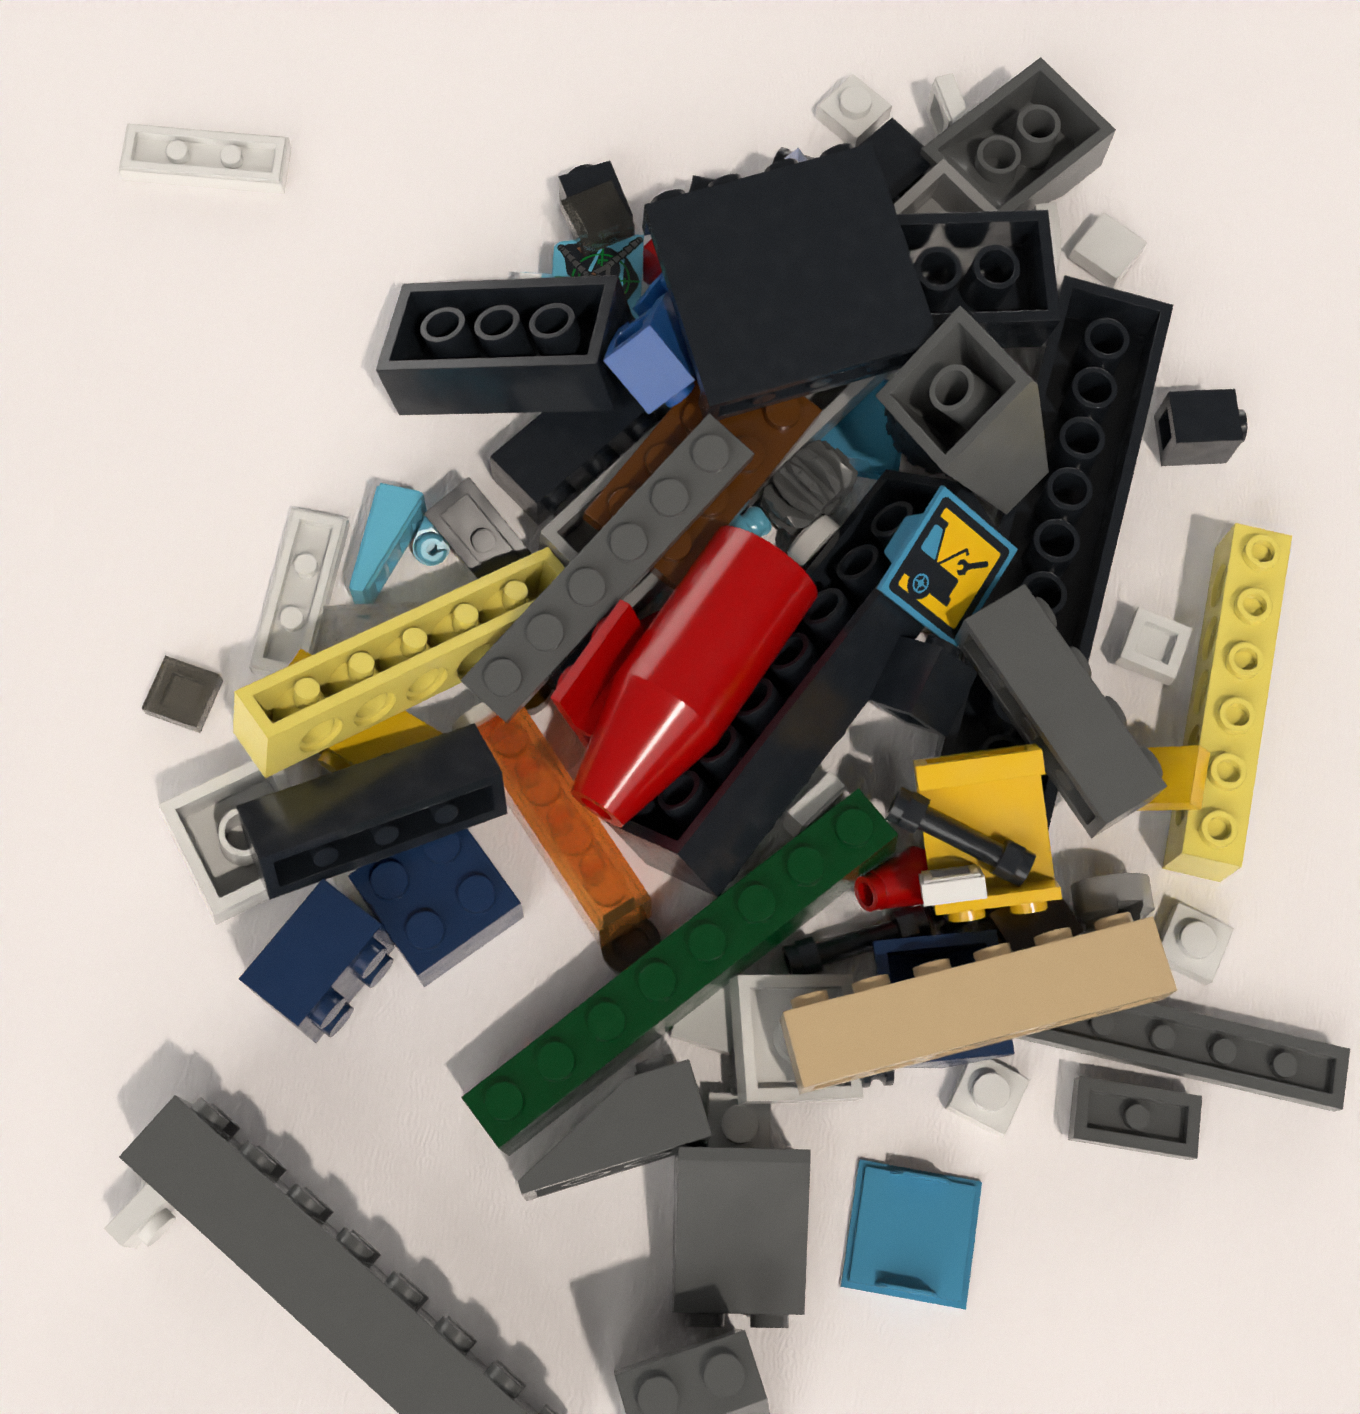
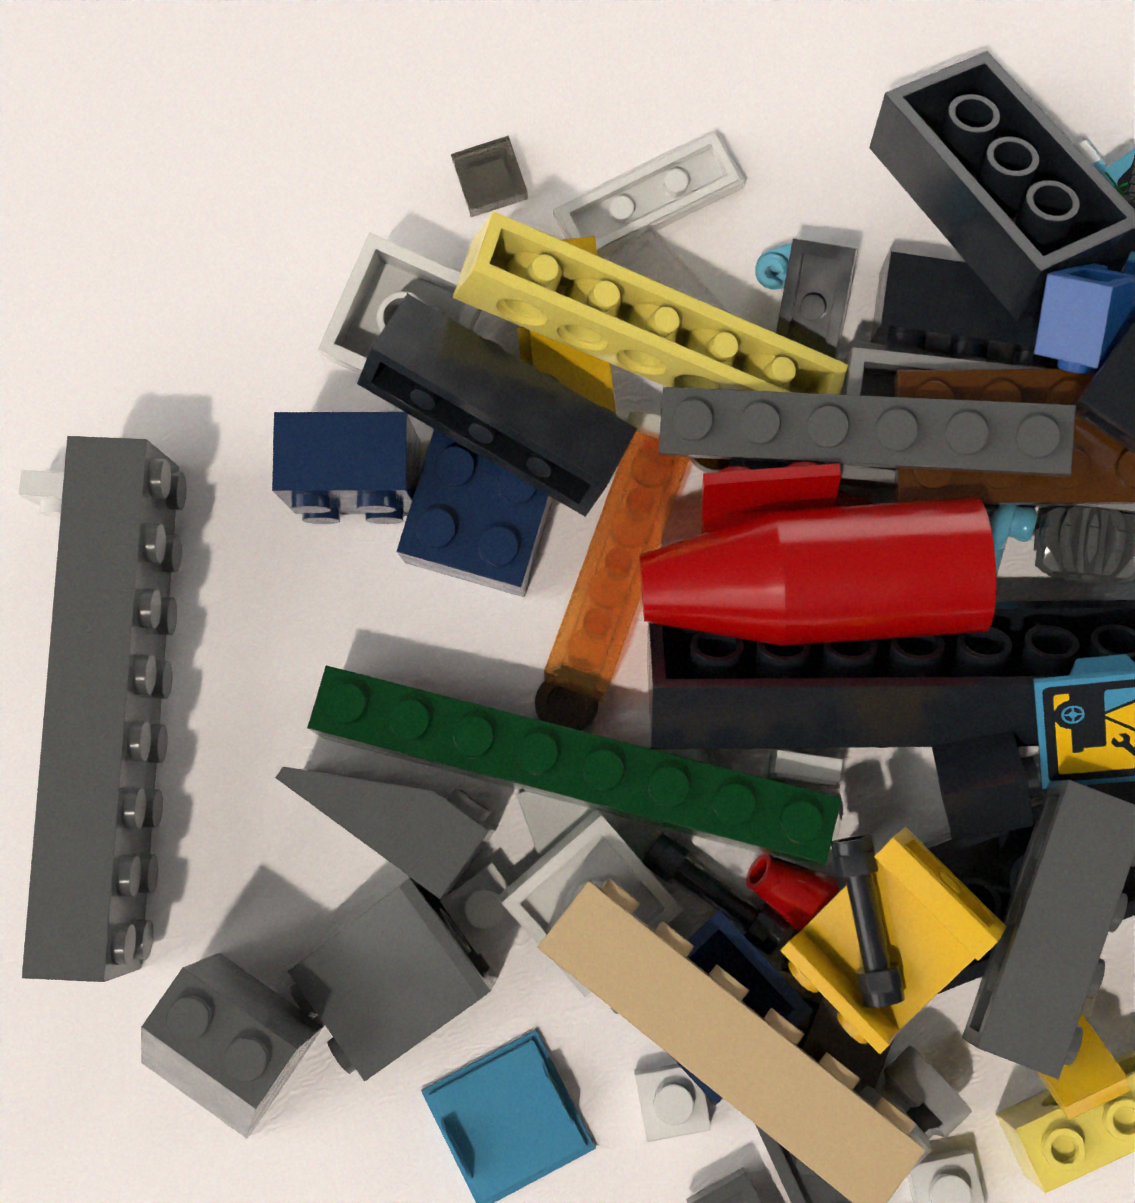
camera: 65 degrees right, 10 degrees up
medium azure slope [349,483,427,612] -> none
white tile [788,515,840,571] -> none
white tile [918,864,988,907] -> none

